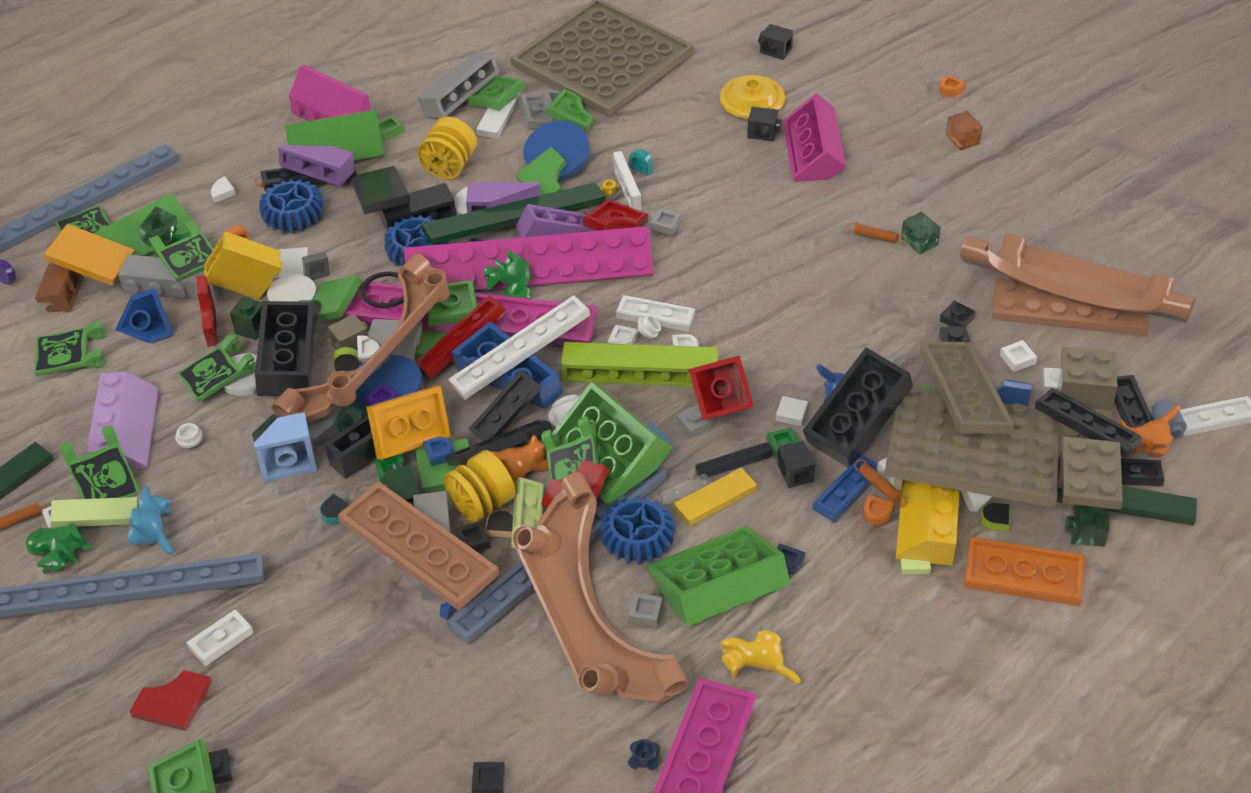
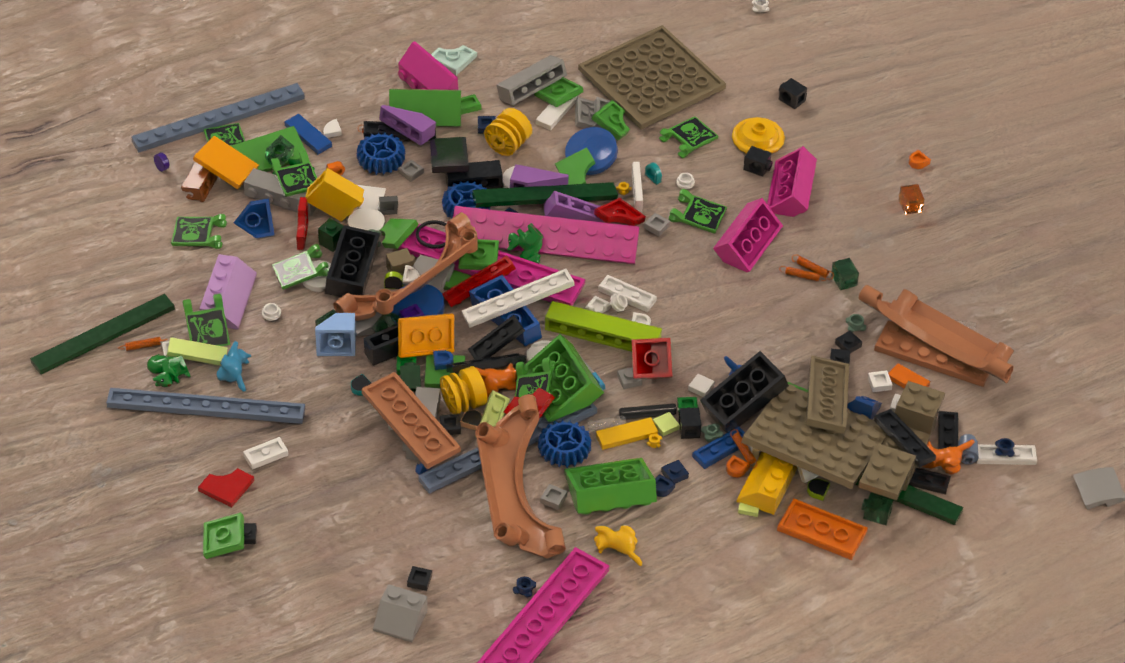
camera: 10 degrees right, 0 degrees up
none -> blue tile [284,114,332,154]
none -> light grey tile [398,160,424,182]
none -> light aqua tile [431,45,477,75]
none -> dark blue plate [478,116,496,134]
none -> yellow piece [646,434,662,448]
none -> yellowish green tile [653,412,680,437]
none -> bright green flag [659,117,718,158]
none -> dark blue plate [661,460,689,484]
none -> bright green flag [669,189,727,234]
none -> white plate [676,173,695,189]
none -> sand green plate [701,423,723,442]
none -> dark pink slope [713,198,783,272]
none -> orange piece [779,266,826,281]
none -> sand green plate [846,314,866,332]
none -> orange tile [888,363,930,388]
none -> dark blue plate [995,438,1015,457]

